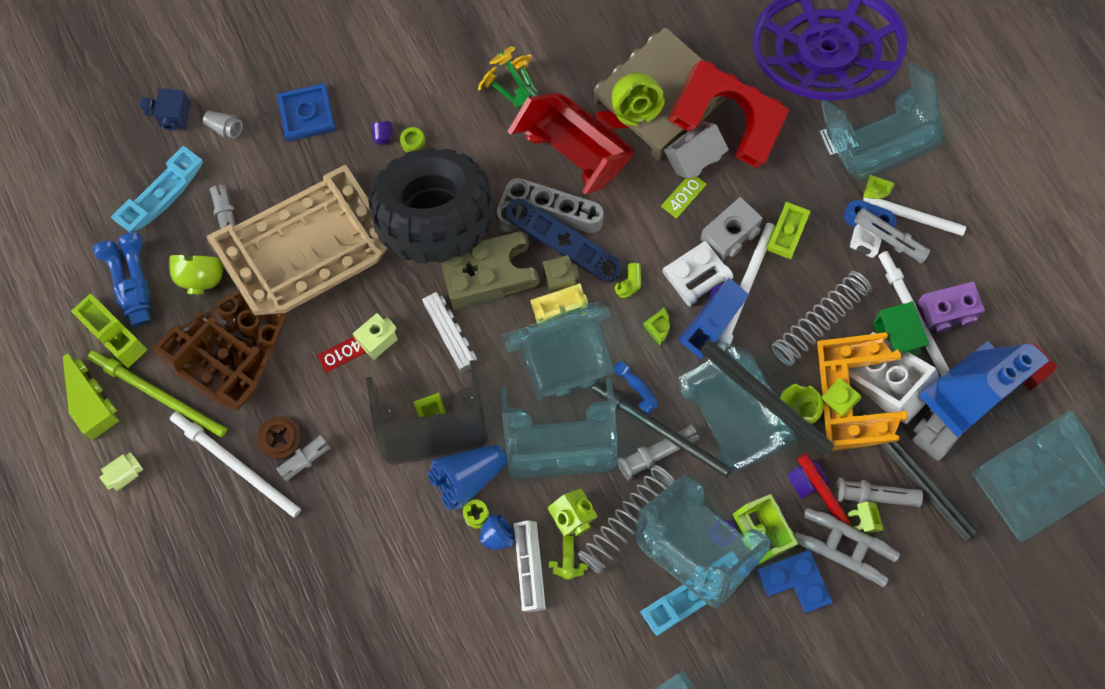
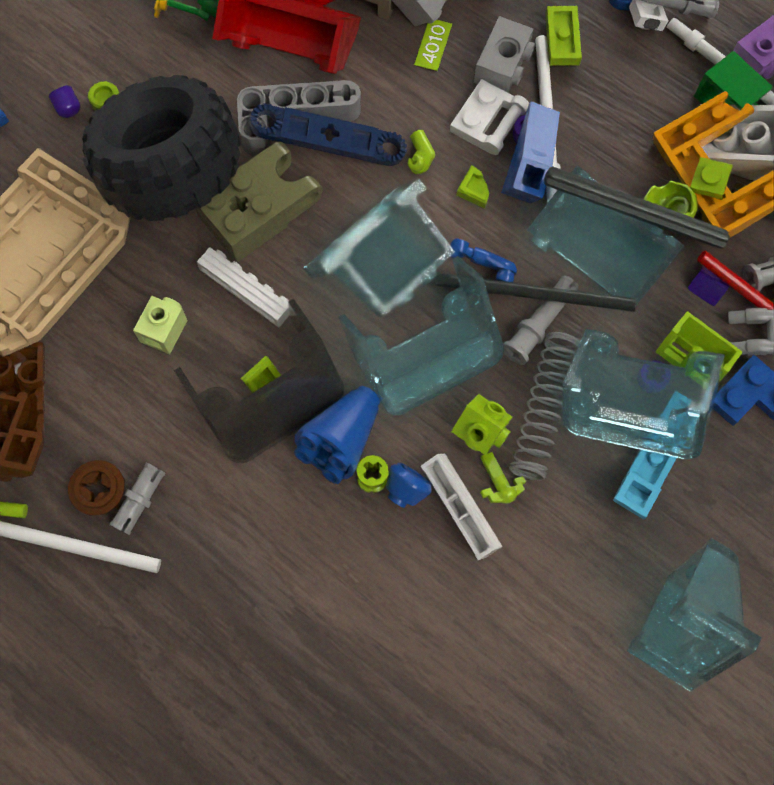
camera: 30 degrees left, 0 degrees up
red sticker [317,336,366,373] -> none
light yellow hinge [530,283,588,324] -> none
olive brick [543,255,579,293] -> none
light grey piece [772,271,872,366] -> none

